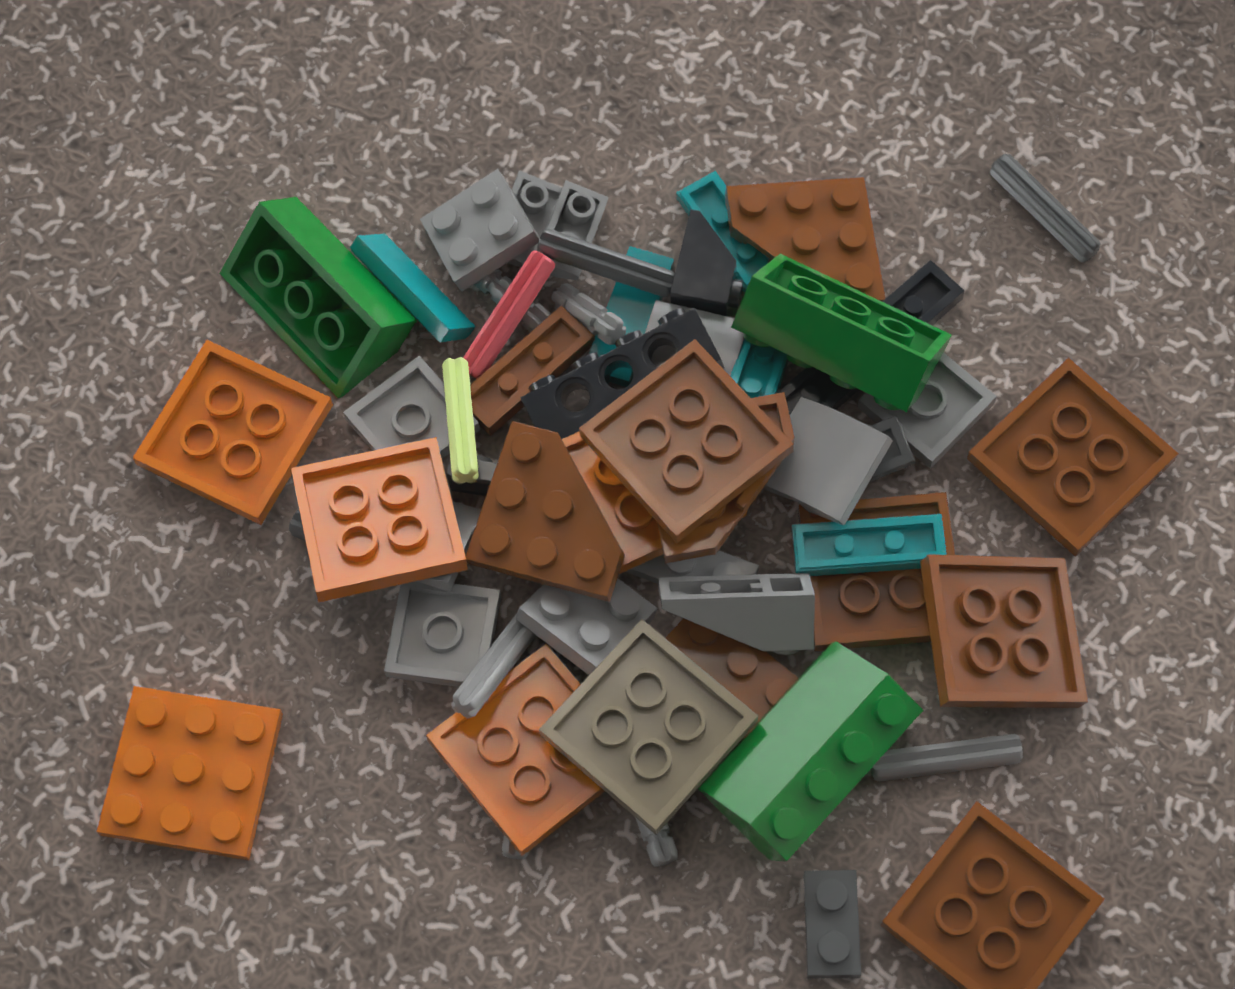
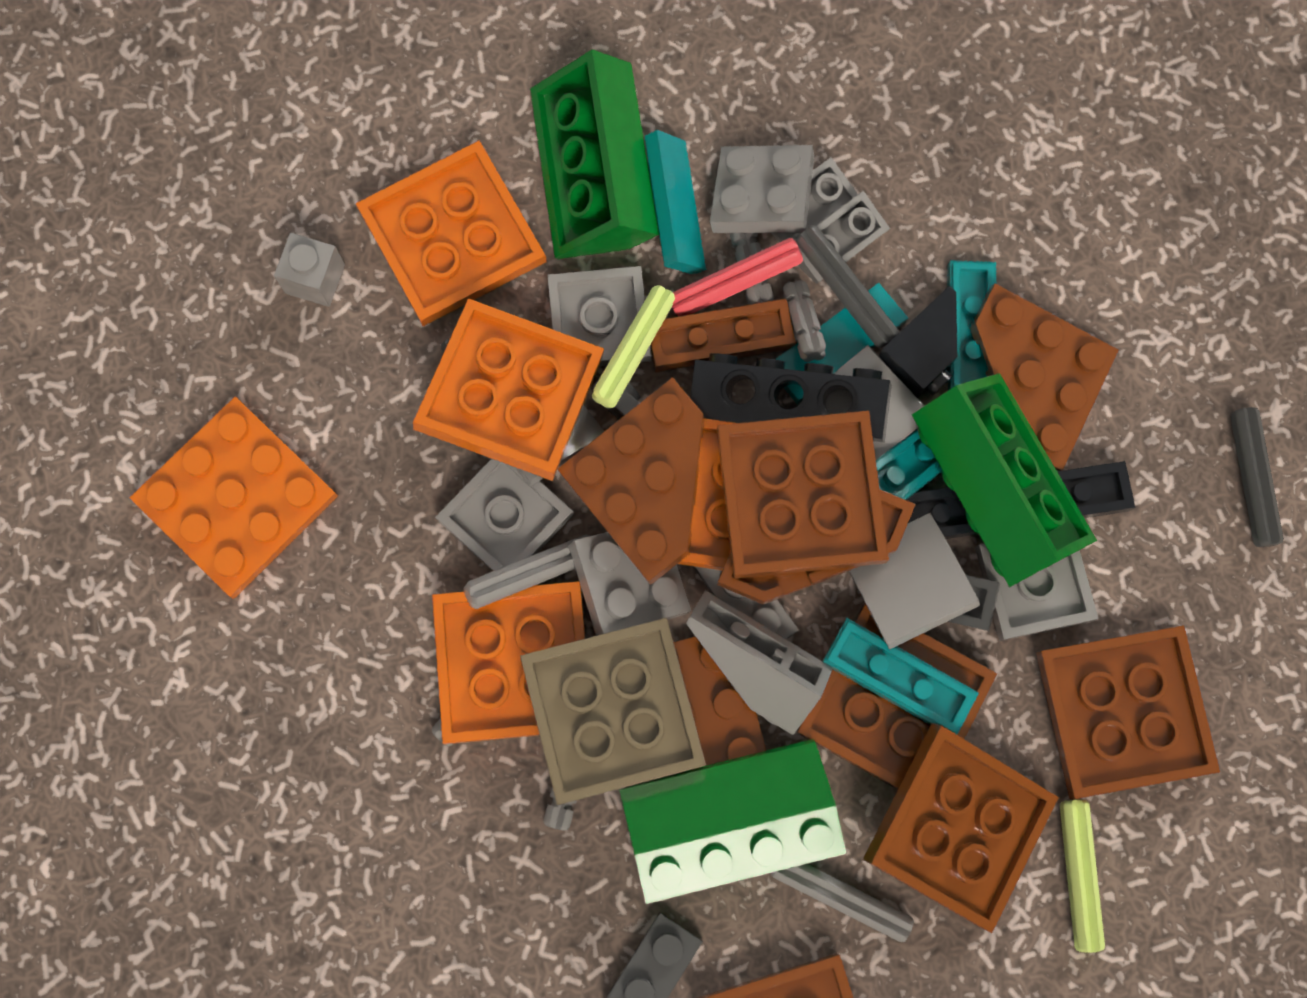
camera: 25 degrees right, 10 degrees up
none -> light grey brick [274,233,345,307]
none -> yellowish green axle [1060,799,1105,953]

